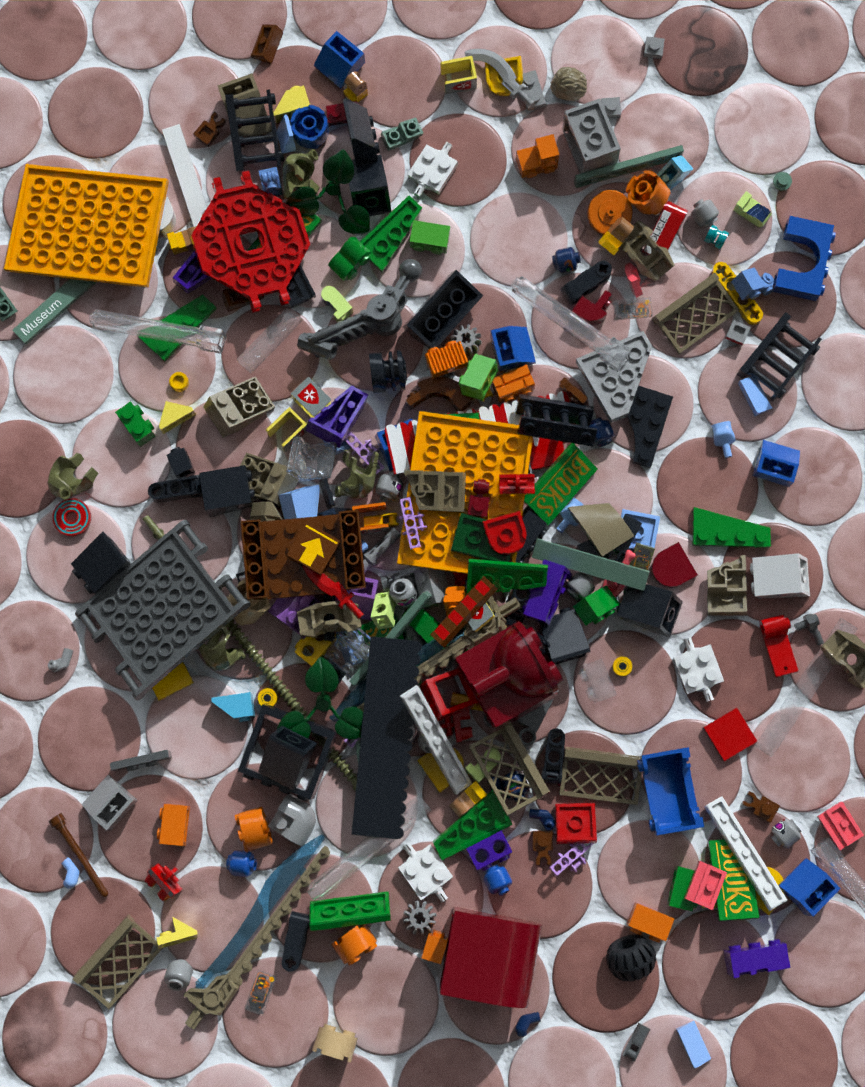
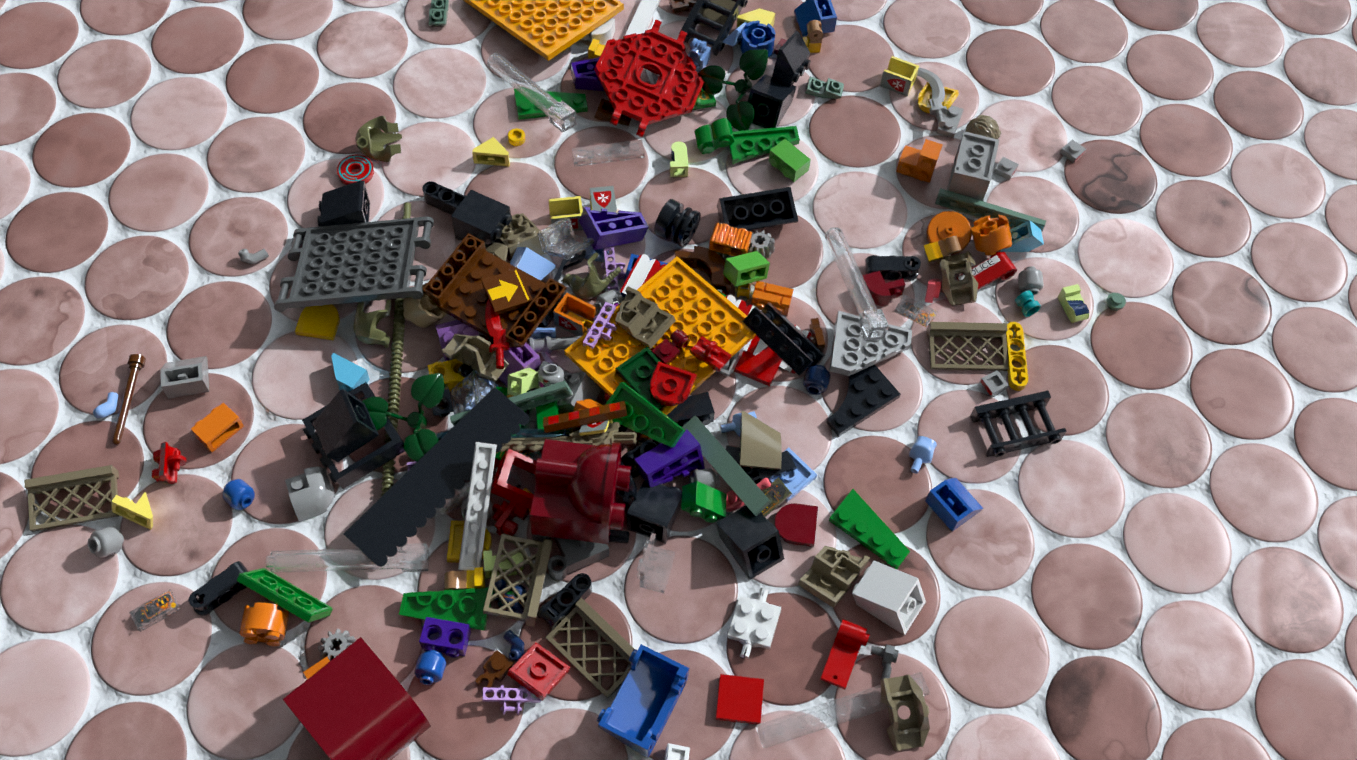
camera: 30 degrees right, 20 degrees down
sand green tile [13,279,97,345] -> none
dark grey plate [110,750,172,771] -> none
green brick [115,401,156,447] -> none
black brick [166,447,195,479] -> none
piece [184,835,330,1030] -> none
dark tan slope [203,377,275,438] -> none
orange brick [235,807,273,852] -> none
yellow tile [258,688,278,706] -> none
olive piece [283,149,320,199] -> none
black plate [286,265,316,308] -> none
dark grey piece [297,259,422,360] -> none
tan brick [312,1024,358,1063] -> none
white plate [398,842,453,903] -> none
white plate [407,142,458,198] -> none
blue slope [490,326,536,372] -> none
green tile [524,443,598,525] -> none
dark blue head [552,247,581,274] -> none
yellow tile [612,656,632,676] -> none
medium blue brick [731,267,774,300] -> none
light blue slope [738,376,772,417] -> none
blue arch [773,216,836,301] -> none

